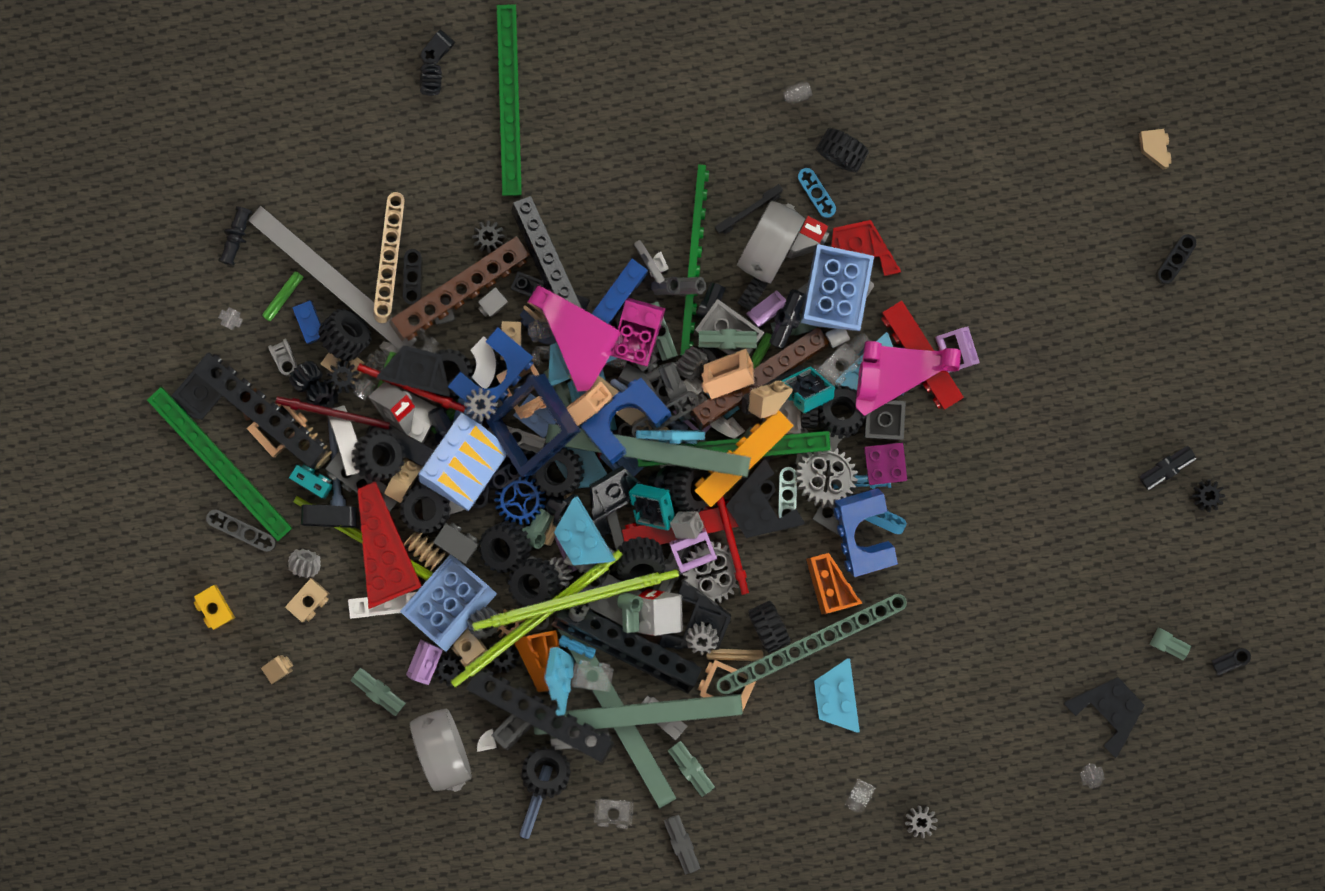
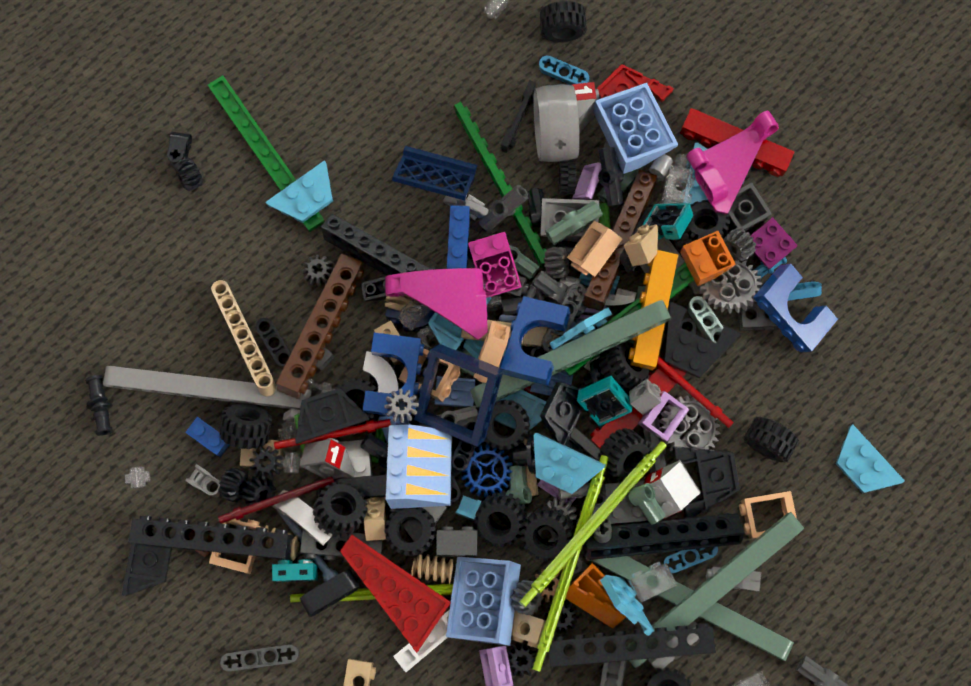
camera: 35 degrees left, 10 degrees down
green plate [147,387,293,541] -> none
bright green axle [262,271,303,321] -> none
light grey gear [288,548,321,578] -> none
light grey brick [478,287,508,318] -> none
dark azure axle [559,635,596,659] -> none
sand green piece [668,741,715,797] -> none
light grey gear [686,622,719,656] -> none
tan axle [707,649,763,661] -> none
sand green beam [715,594,907,695] -> none
orange wedge [806,553,863,614] -> none
clear bracket [845,779,875,813] -> none
lavender tile [935,327,980,373] -> none
none -> medium azure wing [266,160,333,223]
none -> dark blue fence [392,146,477,201]
none -> medium azure panel [456,495,482,521]
none -> dark azure beam [663,547,718,573]
none -> orange slope [681,231,736,286]
none -> dark grey gear [723,228,756,261]

